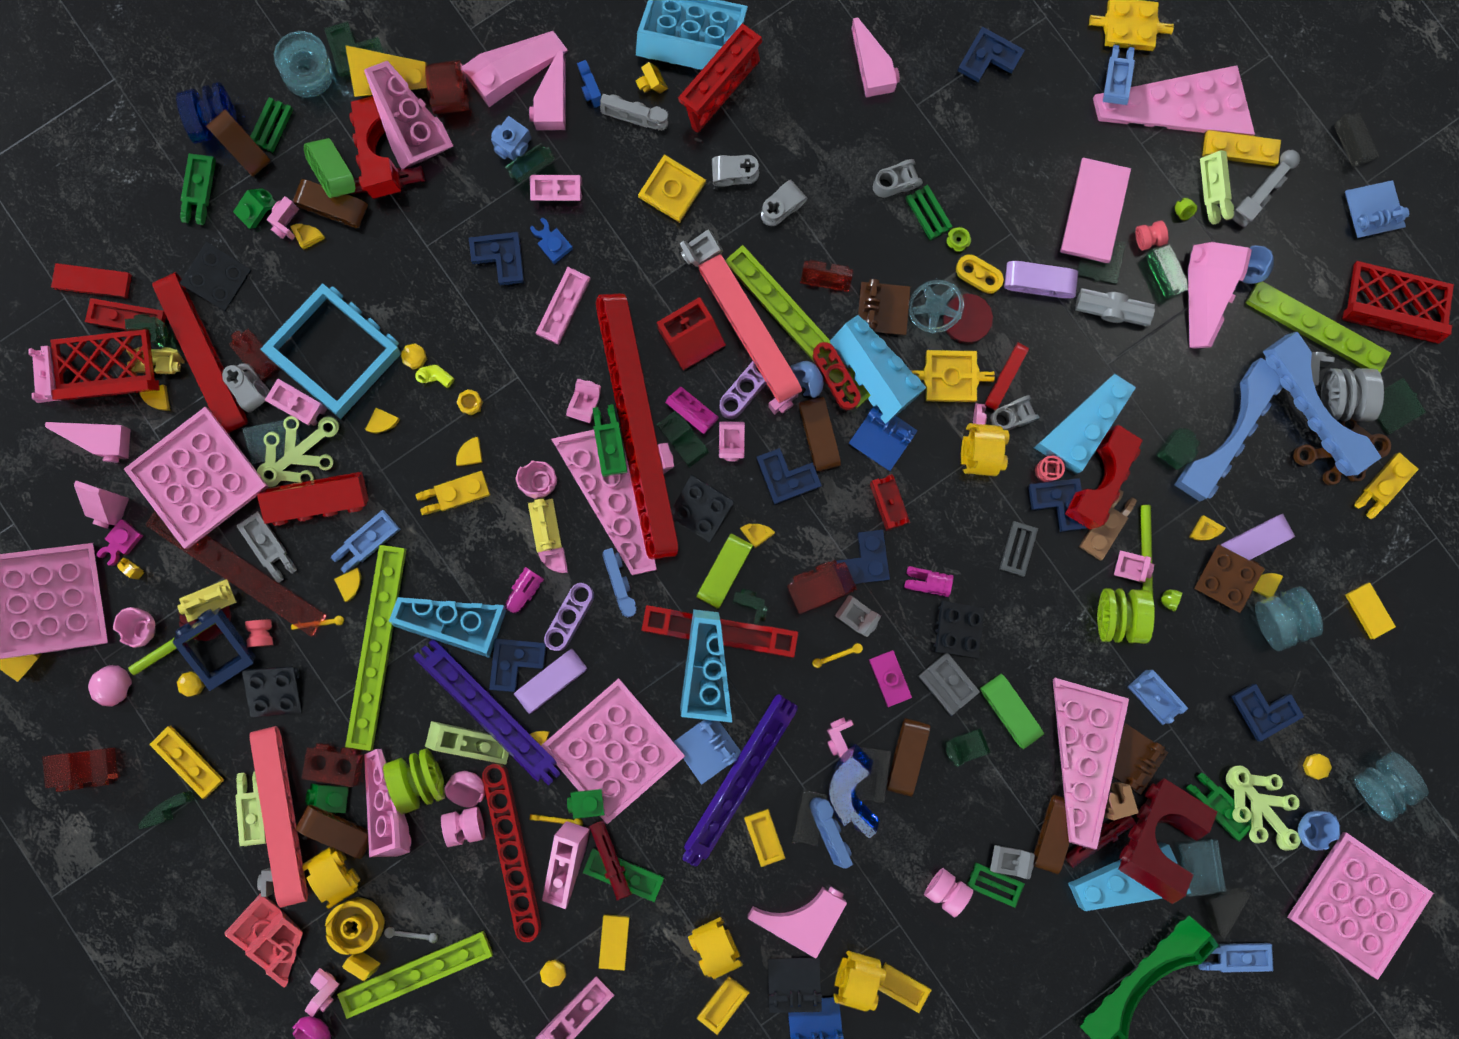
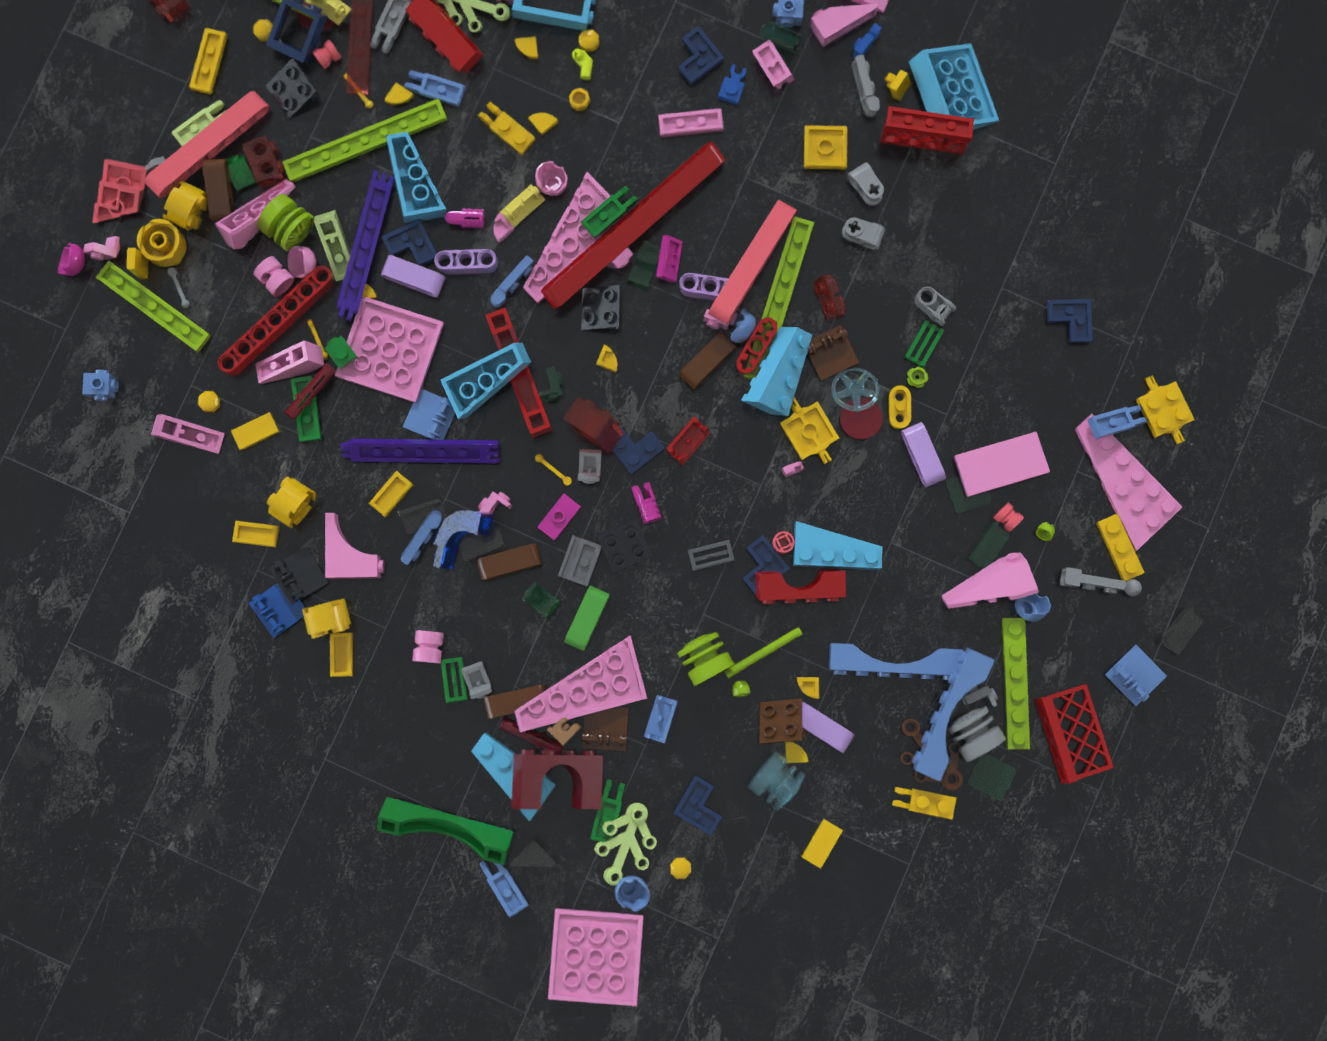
camera: 65 degrees right, 0 degrees up
clear green slope [138,791,195,829] -> none
bright pink bracket [566,379,601,423] -> none
red slope [657,297,726,371] -> none
light grey bracket [680,229,723,267] -> none
lime beam [697,533,753,609] -> none
bright pink bracket [719,422,745,461] -> none
dark blue plate [756,448,822,505] -> none
blue hinge [848,406,918,471] -> none
bright pink slope [851,18,900,97] -> none
yellow brick [961,423,1009,476] -> none
red beam [985,342,1029,411] -> none
light grey piece [988,395,1040,431] -> none
light grey piece [1075,288,1155,327] -> none
medium nougat hinge [1079,489,1137,561] -> none
bright pink bracket [1114,550,1155,583] -> none
clear green brick [1157,427,1201,470] -> none
clear light blue plate [1178,839,1226,897] -> none
yellowish green hinge [1200,150,1234,224] -> none
clear light blue wheel [1354,752,1429,822] -> none

